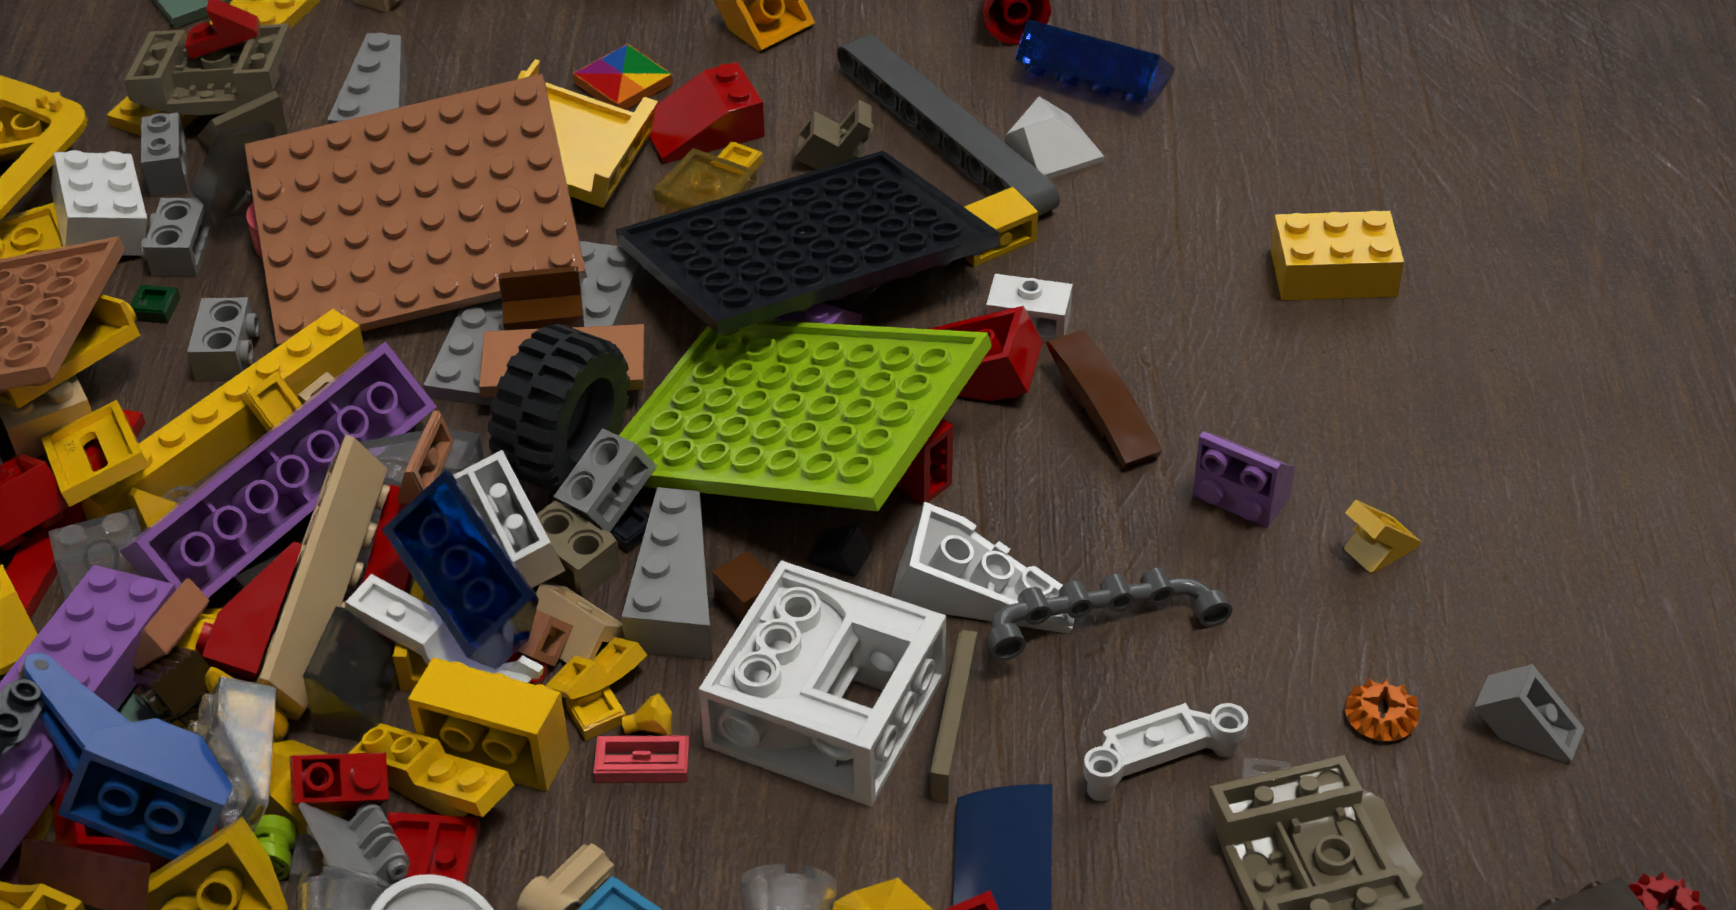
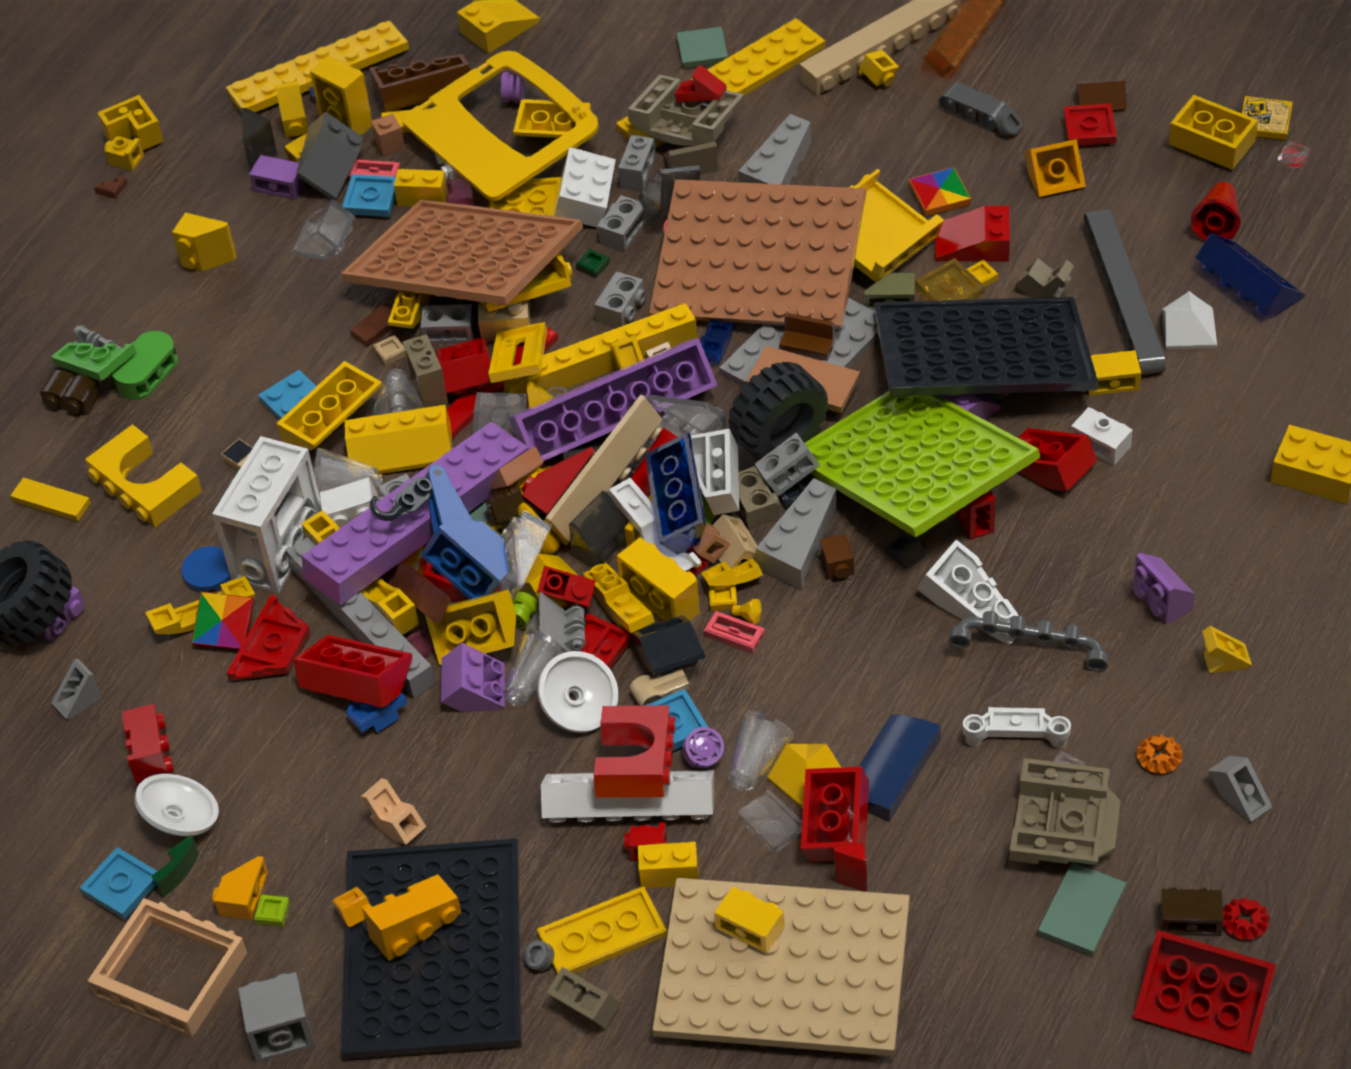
camera: 30 degrees right, 5 degrees up
nougat slope [398,410,455,504] -> none
white piece [699,561,946,807] -> none
dark tan tile [930,630,977,804] -> none
reddish brown slope [1046,329,1163,470] -> none
none -> black slope [632,615,706,676]
none -> clear blue slope [700,320,735,364]
none -> olive slope [864,273,915,311]

